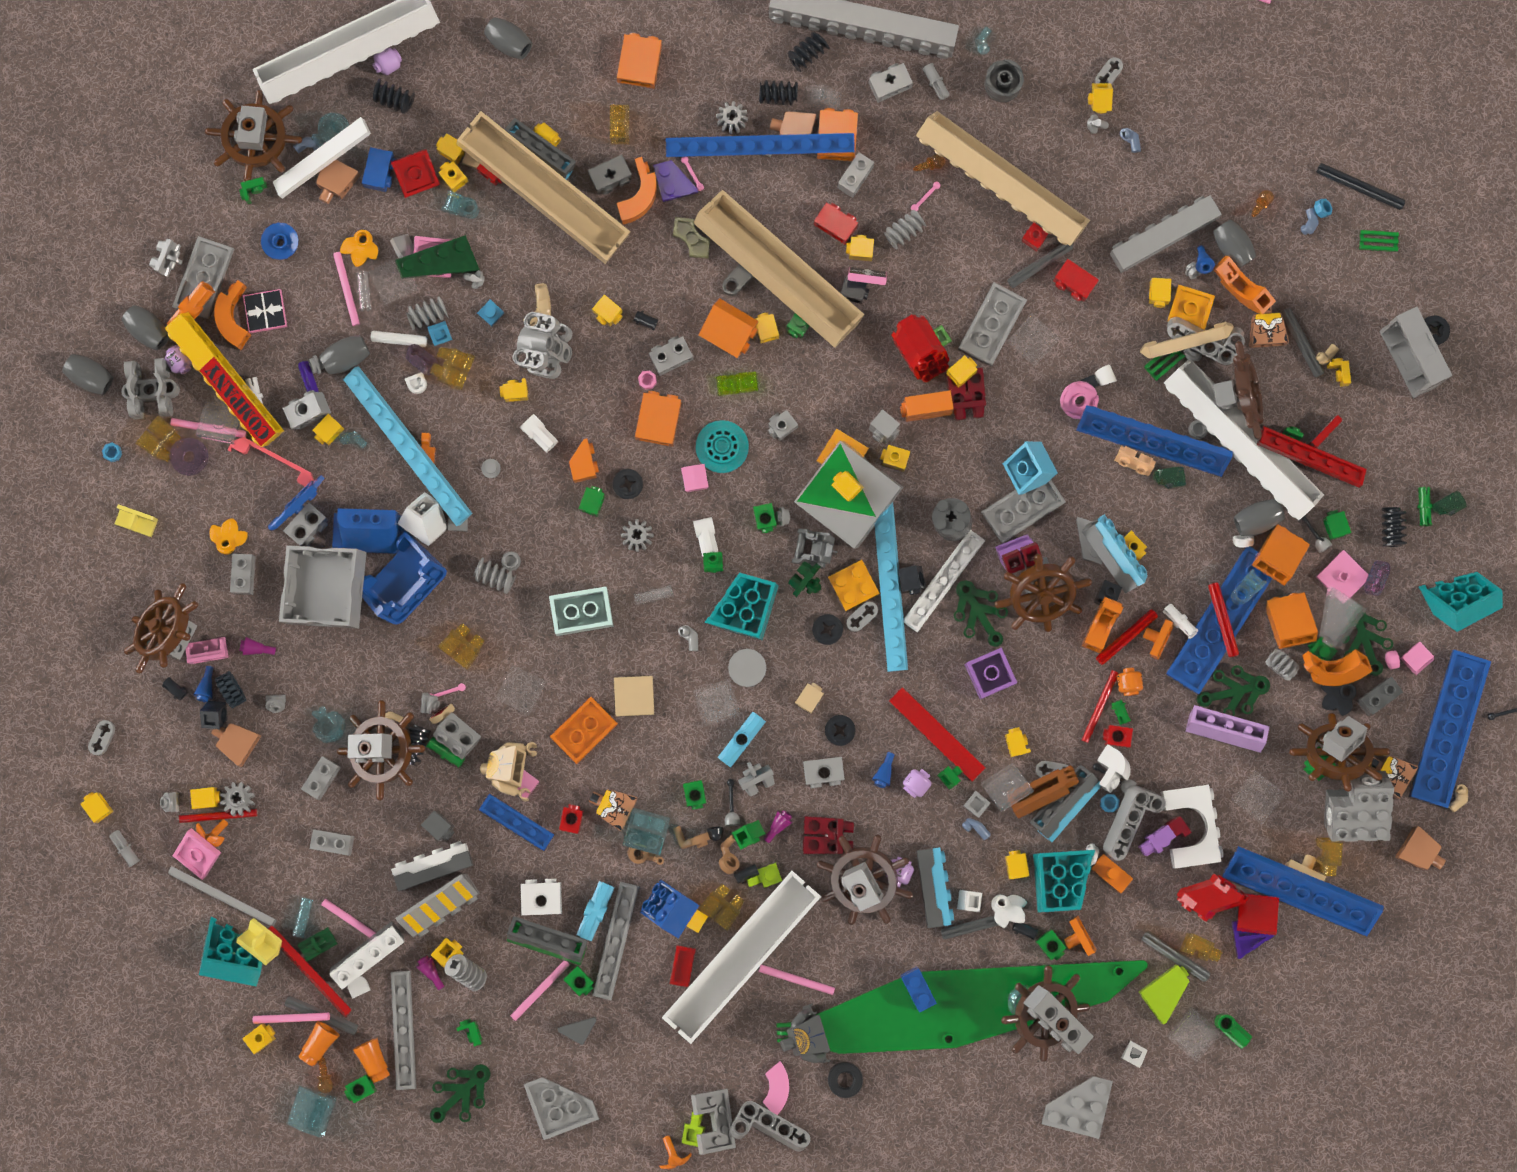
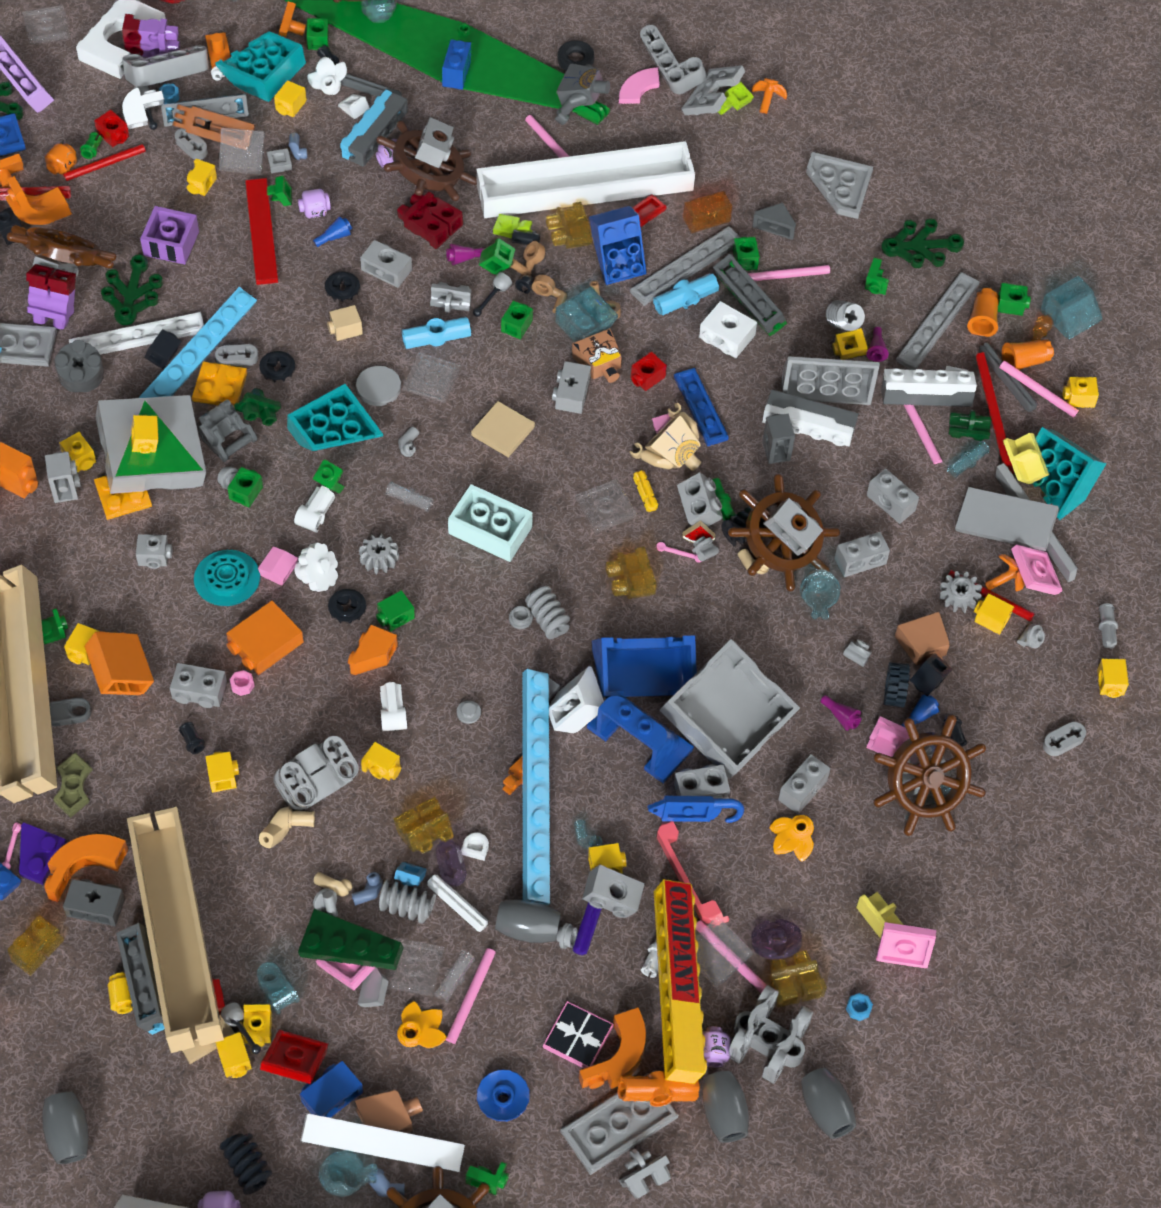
camera: 145 degrees left, 25 degrees down
dark azure plate [477,300,504,327] -> none
orange tile [550,697,618,764] -> none
clear neon green slope [716,372,759,396] -> none
none -> hinge [221,1003,261,1055]
none -> white plant [295,543,338,592]
none -> tan arm [314,872,352,897]
none -> sand blue arm [351,872,383,906]
none -> light grey brick [552,361,591,414]
none -> yellow axle [633,470,658,512]
none -> clear orange brick [683,191,732,234]
none -> bright pink tile [876,922,936,968]
none -> light grey tile [955,487,1059,551]

